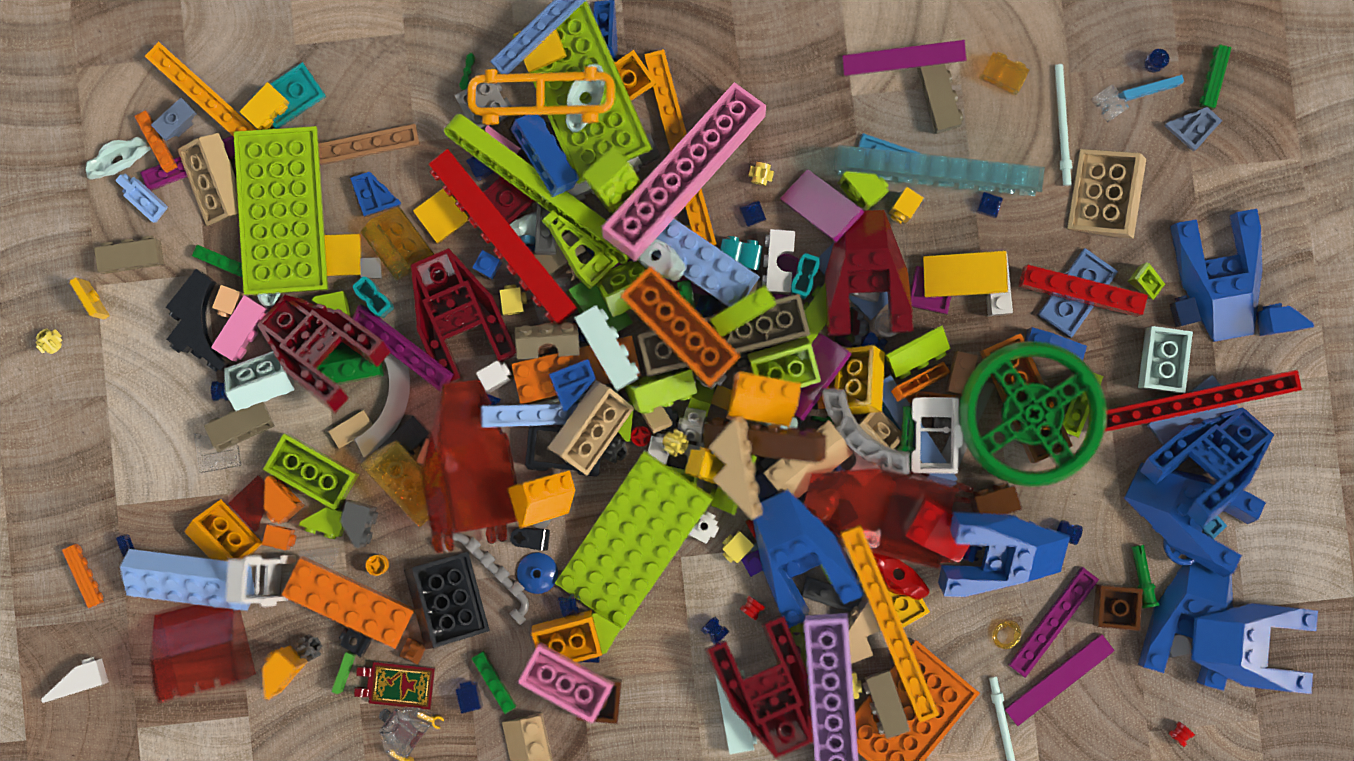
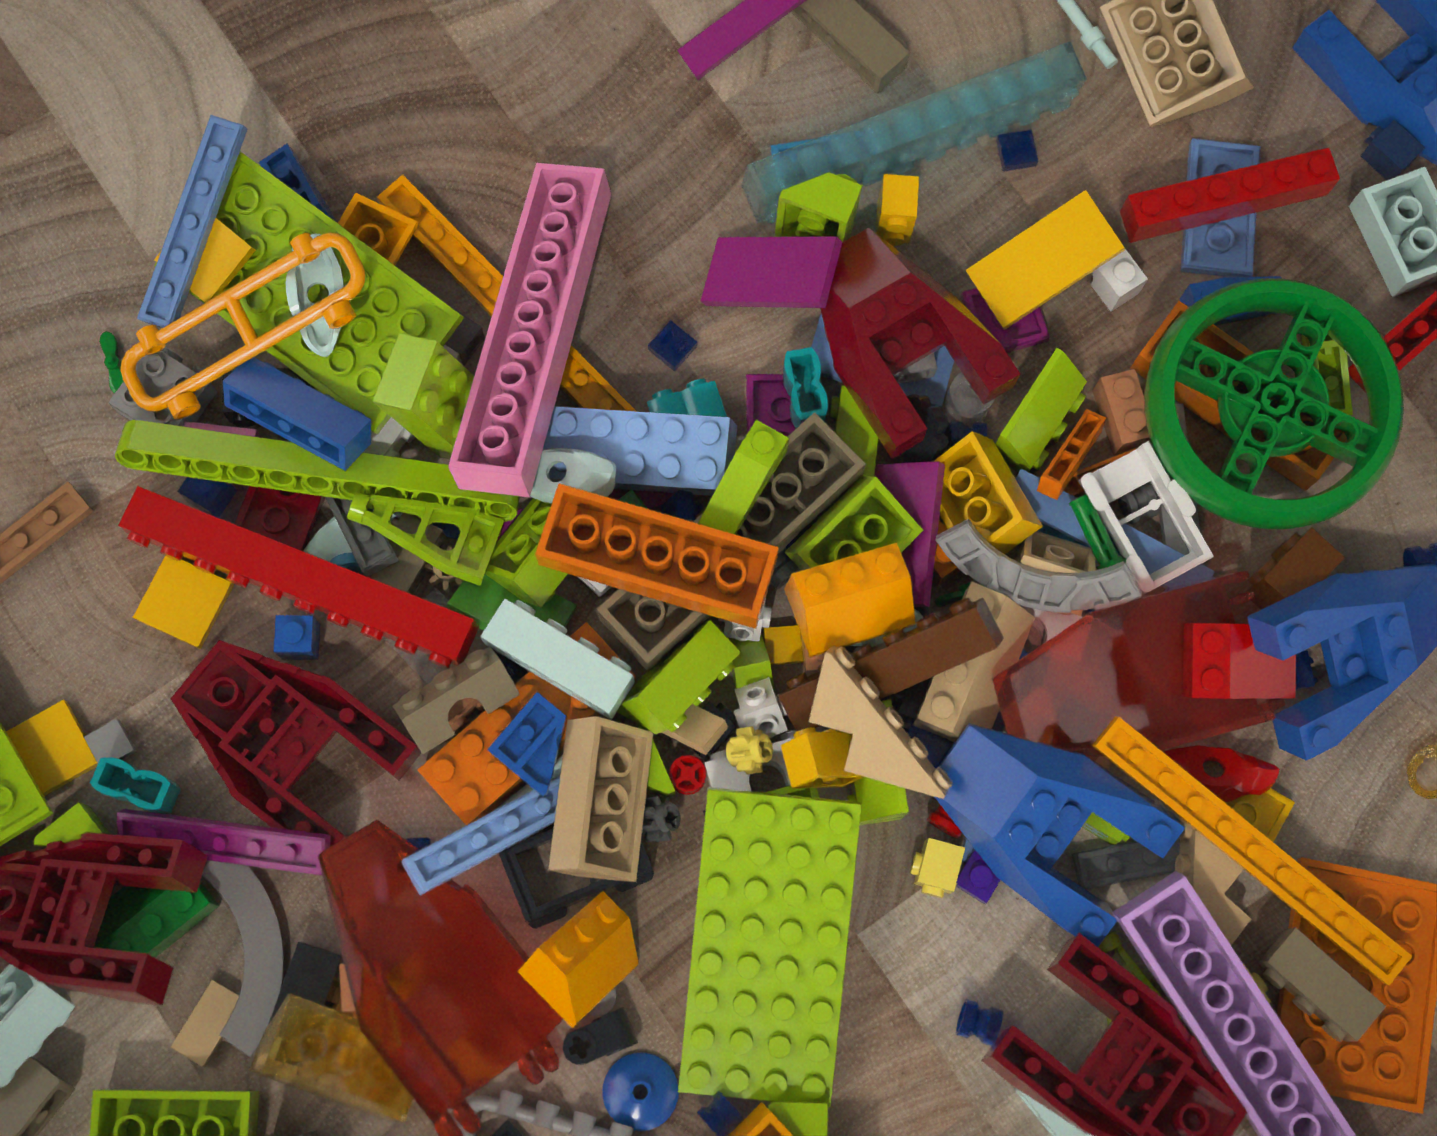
camera: 30 degrees left, 10 degrees down
blue wing [350,172,401,217] -> none
clear yellow slope [360,206,434,281] -> none
white brick [476,361,512,392] -> none
light yellow brick [500,284,527,316] -> none
white brick [689,511,719,544] -> none
red wheel [740,596,766,621] -> none
light yellow gear [748,162,774,186] -> none
white arch [762,229,795,295] -> none
lime slope [1127,262,1165,300] -> none

